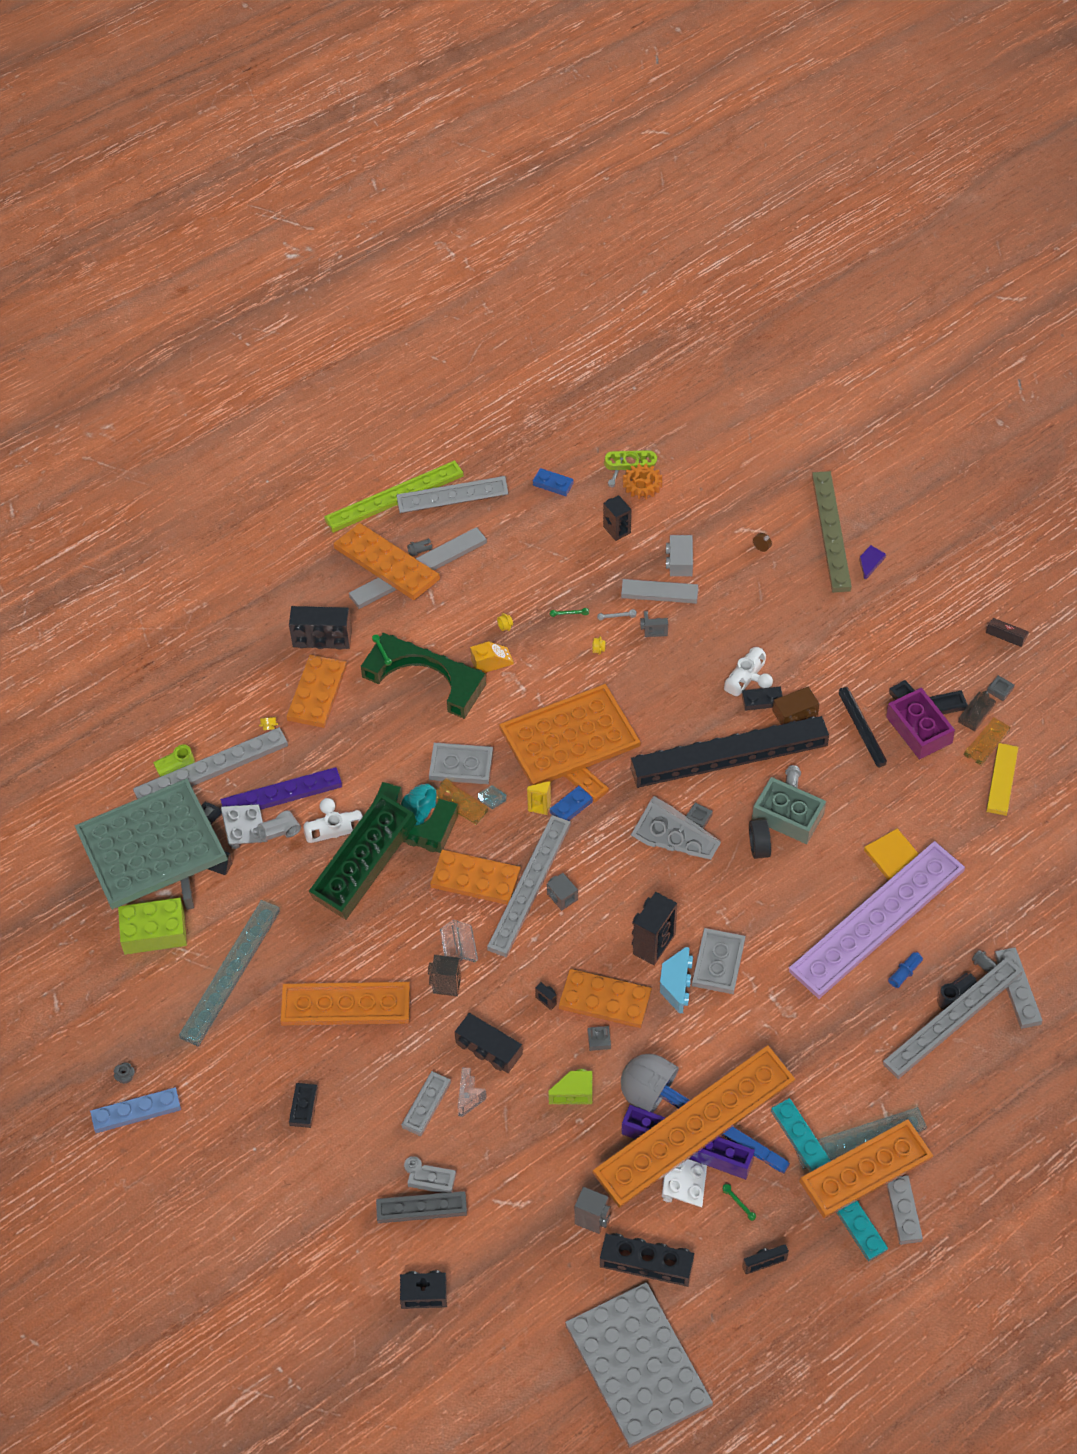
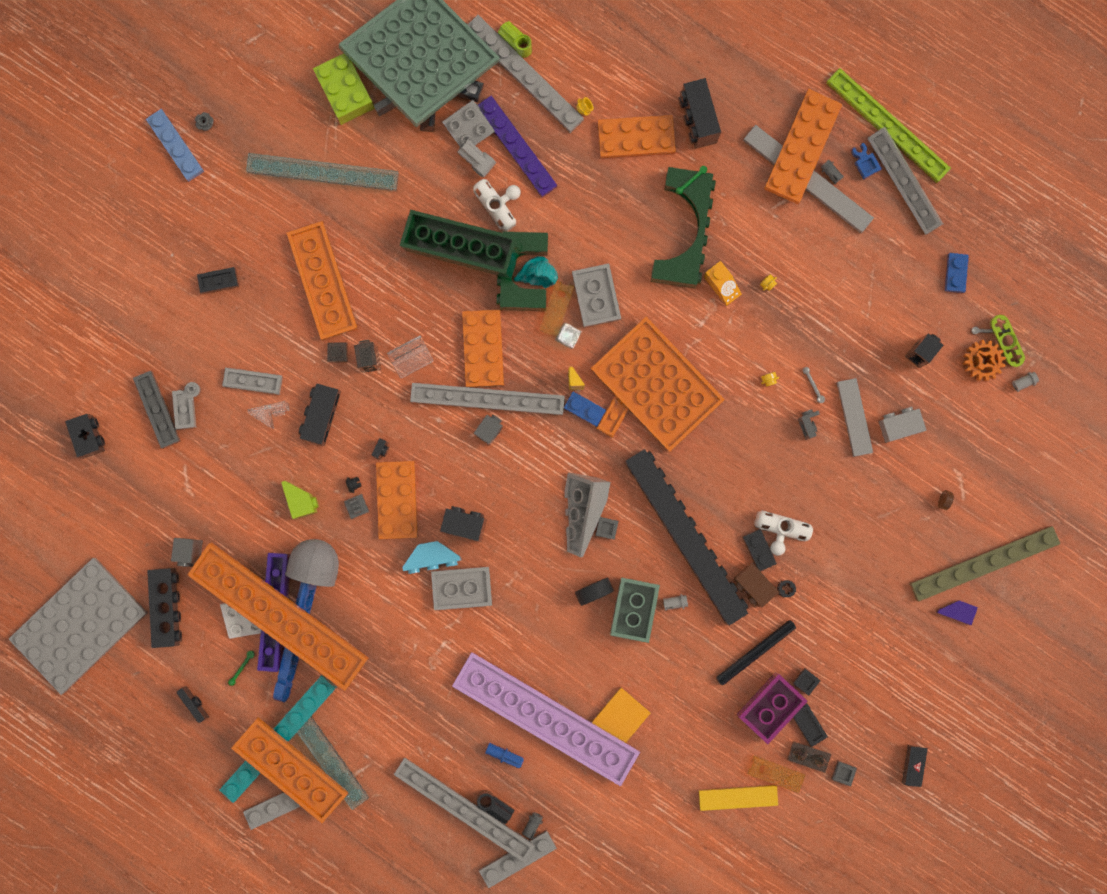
camera: 70 degrees right, 30 degrees up
green hinge [549,608,589,617] -> none
none -> clear smoke plate [327,342,348,362]
none -> black piece [345,477,362,493]
none -> black bush [777,580,796,598]
none -> blue plate [851,143,881,180]
none -> light grey pin [1012,372,1039,392]

